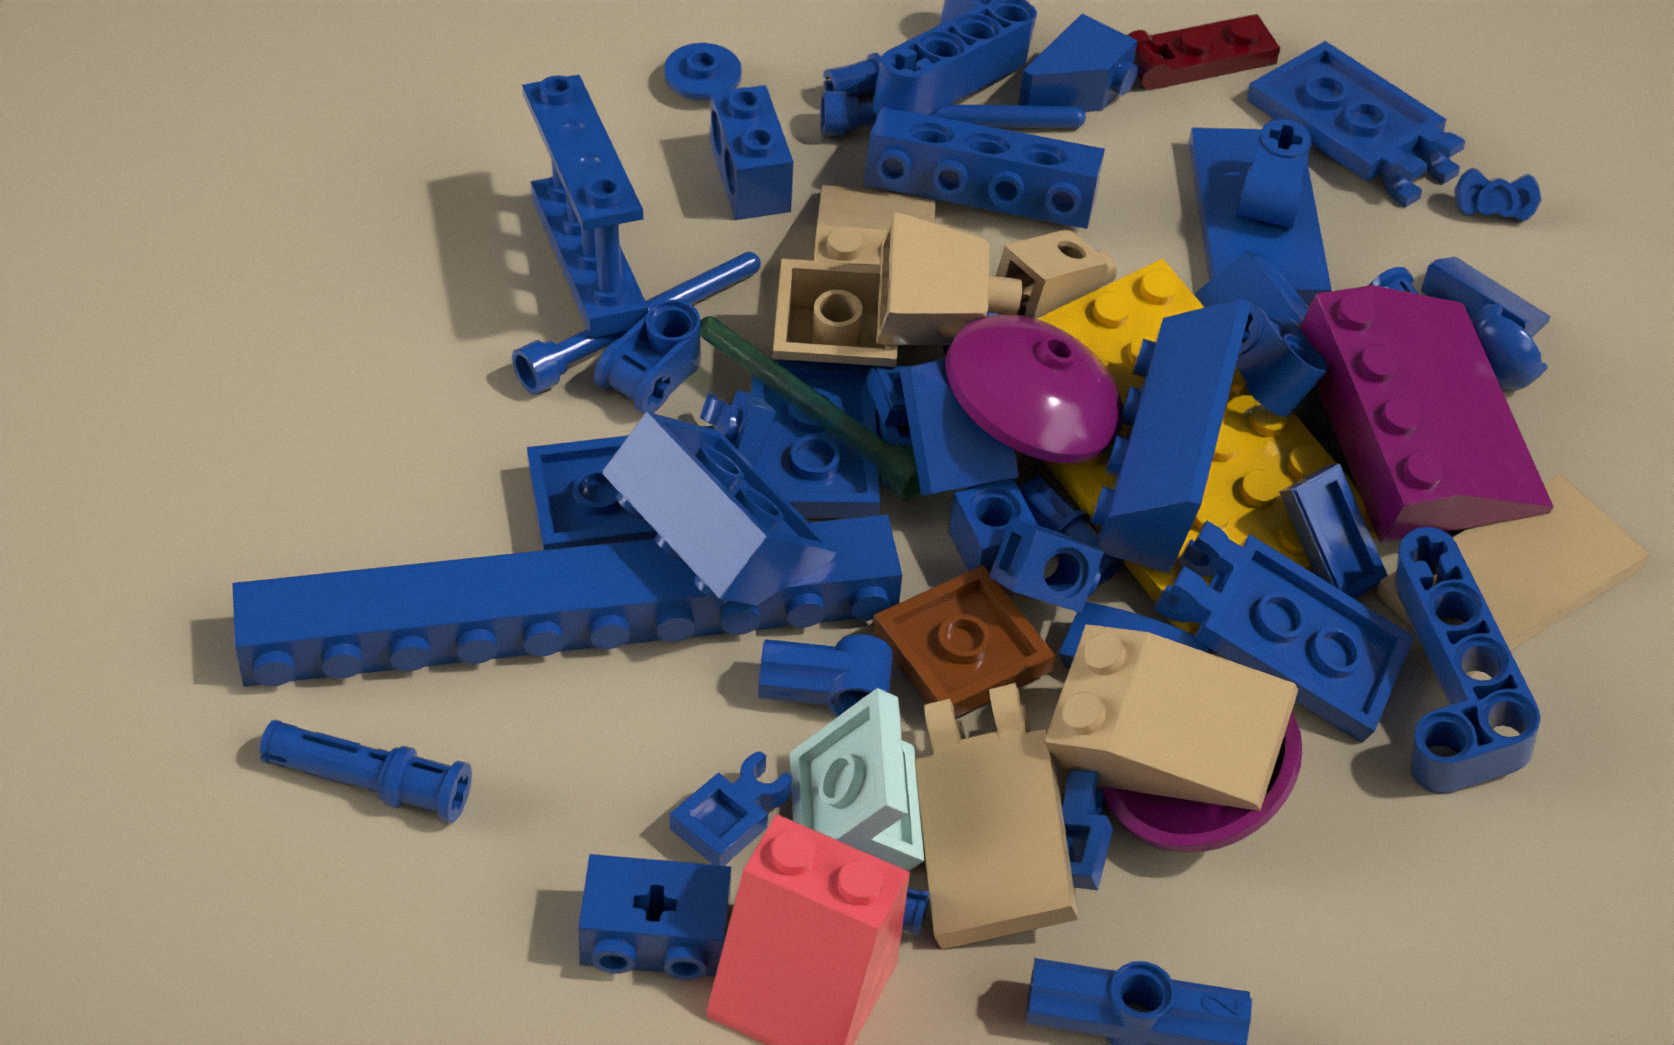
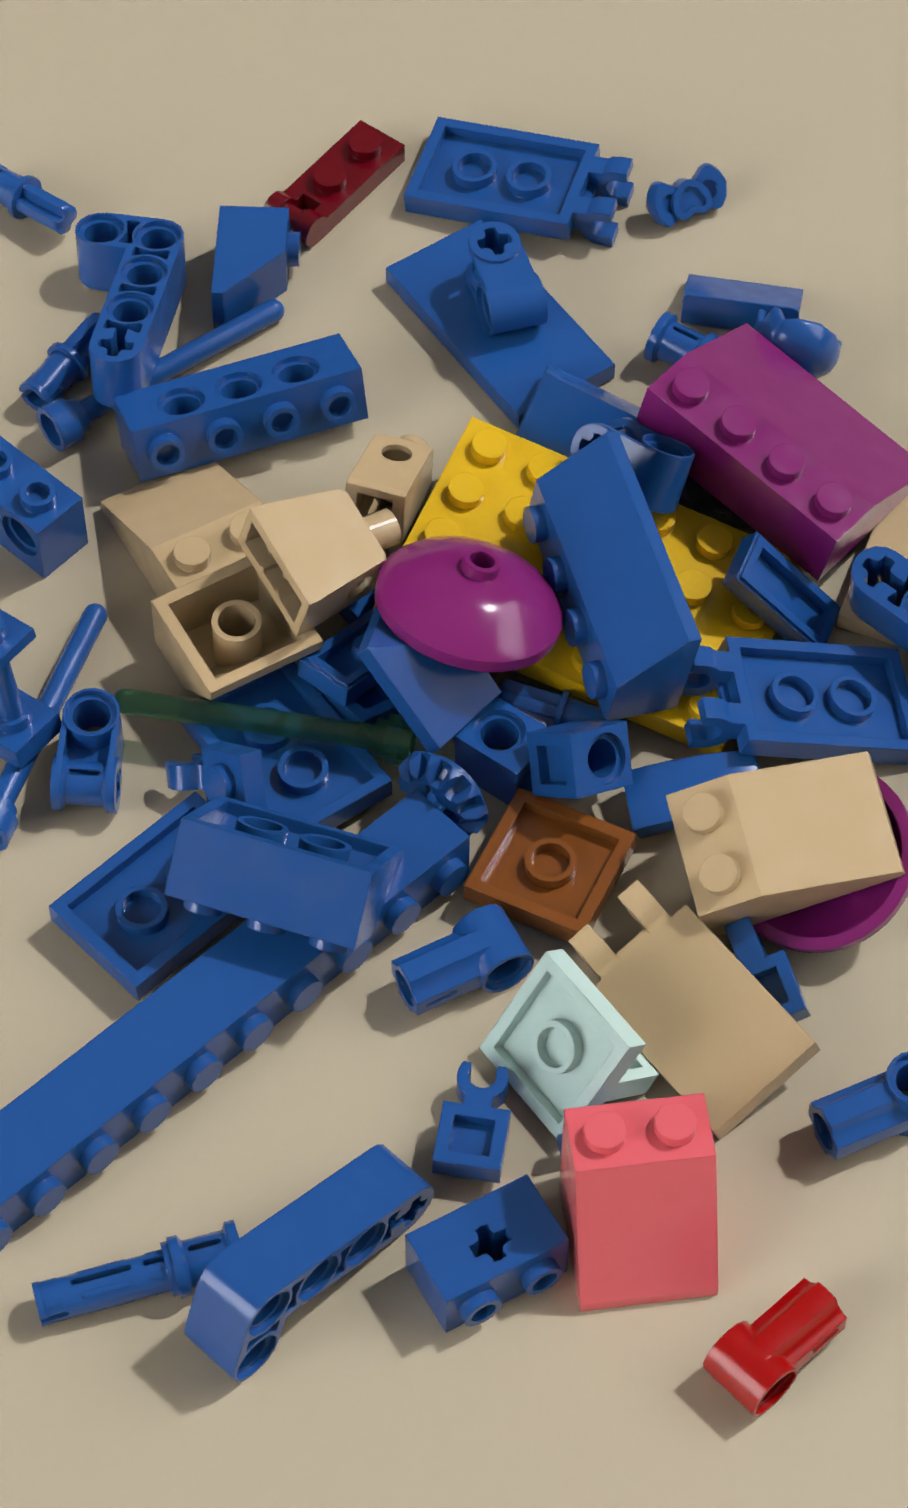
camera: 30 degrees left, 5 degrees up
none -> blue beam [185,1144,434,1382]
none -> blue gear [398,751,488,836]

